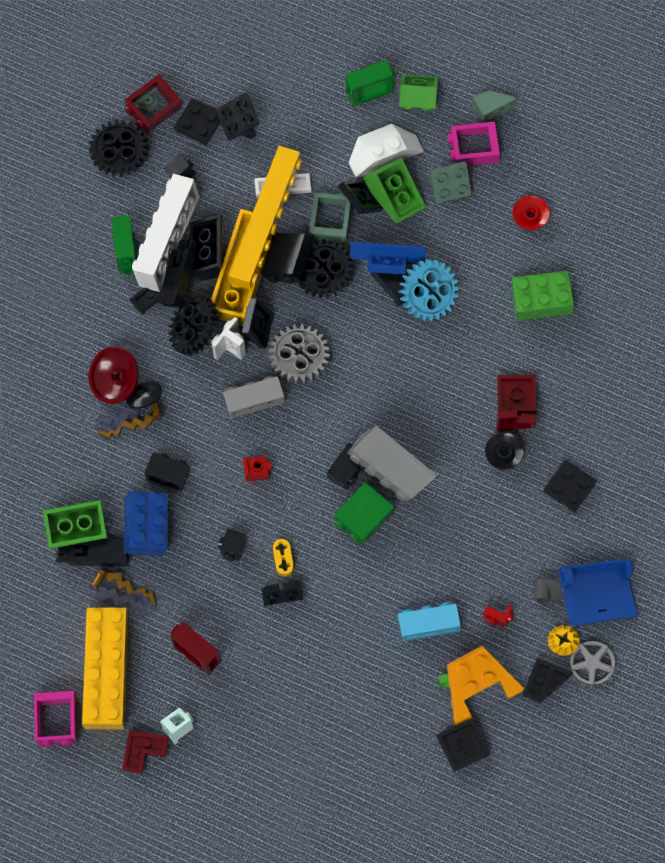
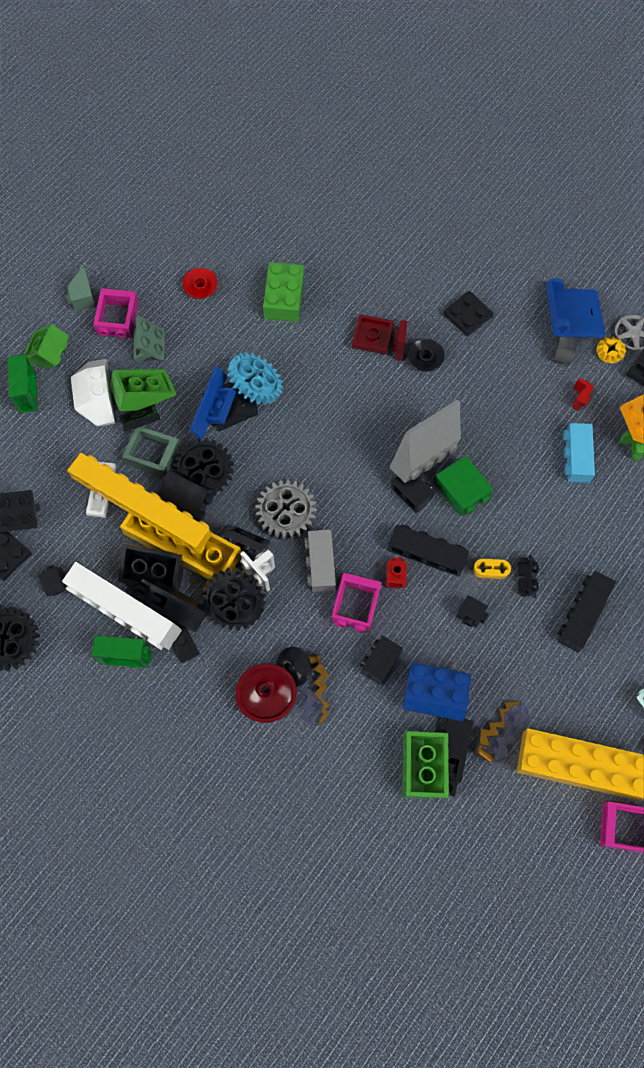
camera: 80 degrees left, 0 degrees up
dark red window [170,622,221,676] -> none
none -> dark pink window [331,573,382,632]
none -> black brick [387,524,469,577]
none -> black brick [557,571,616,653]

